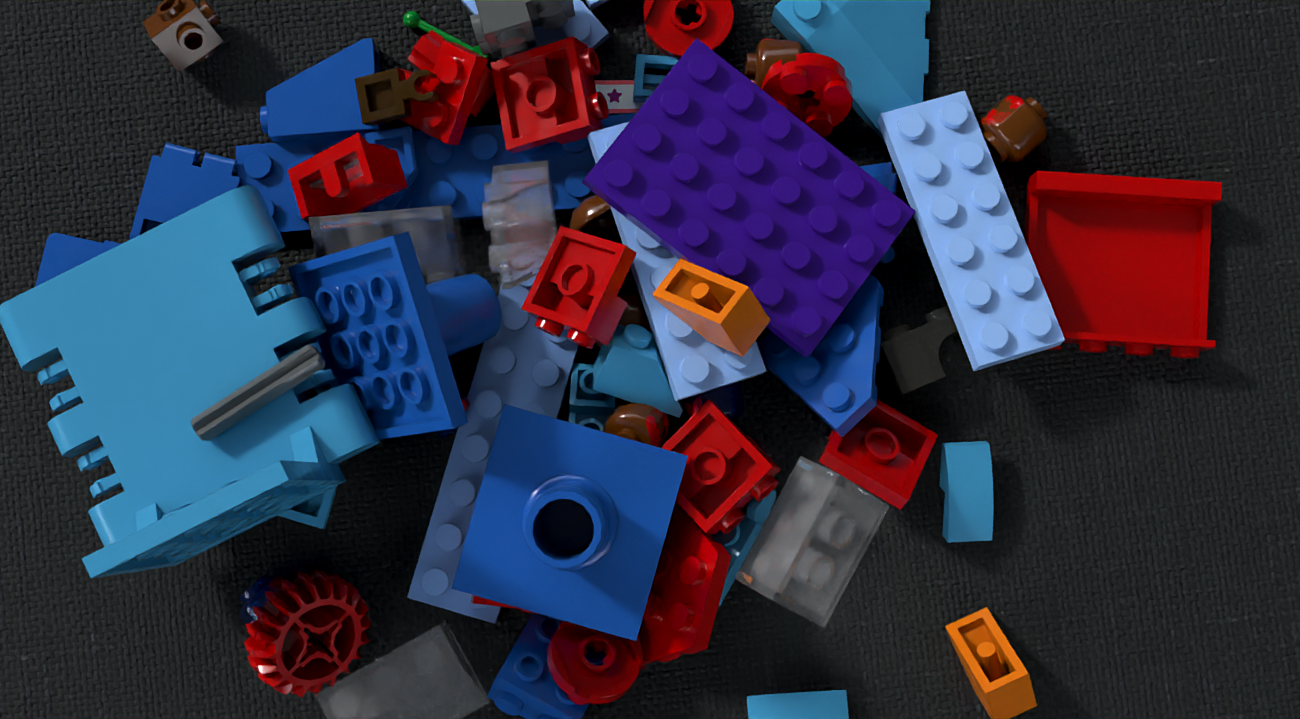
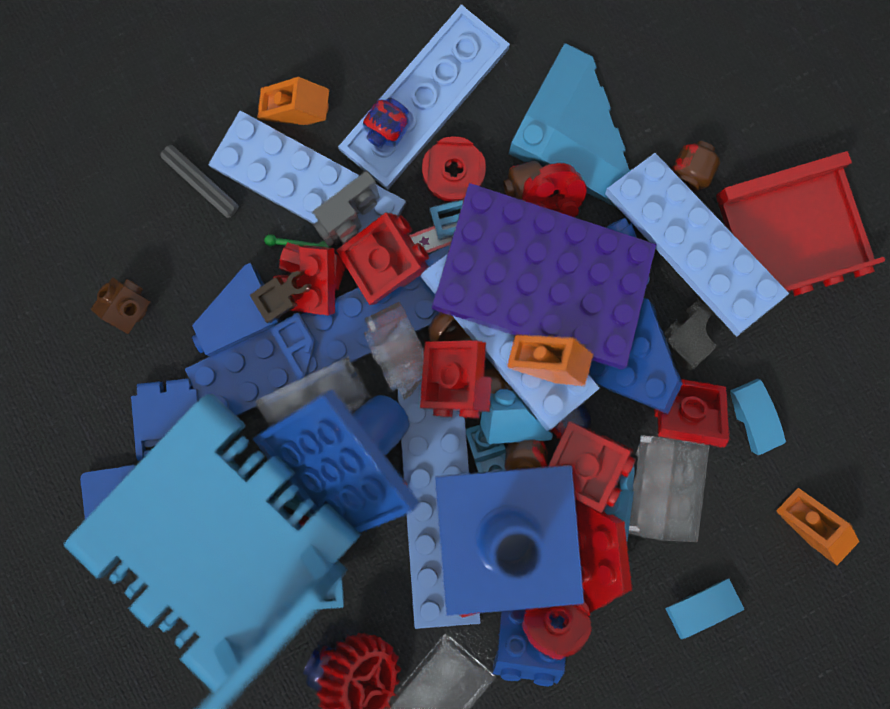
camera: 25 degrees left, 0 degrees up
dark grey axle [191,345,325,441] -> none
red window [287,132,408,223] -> none

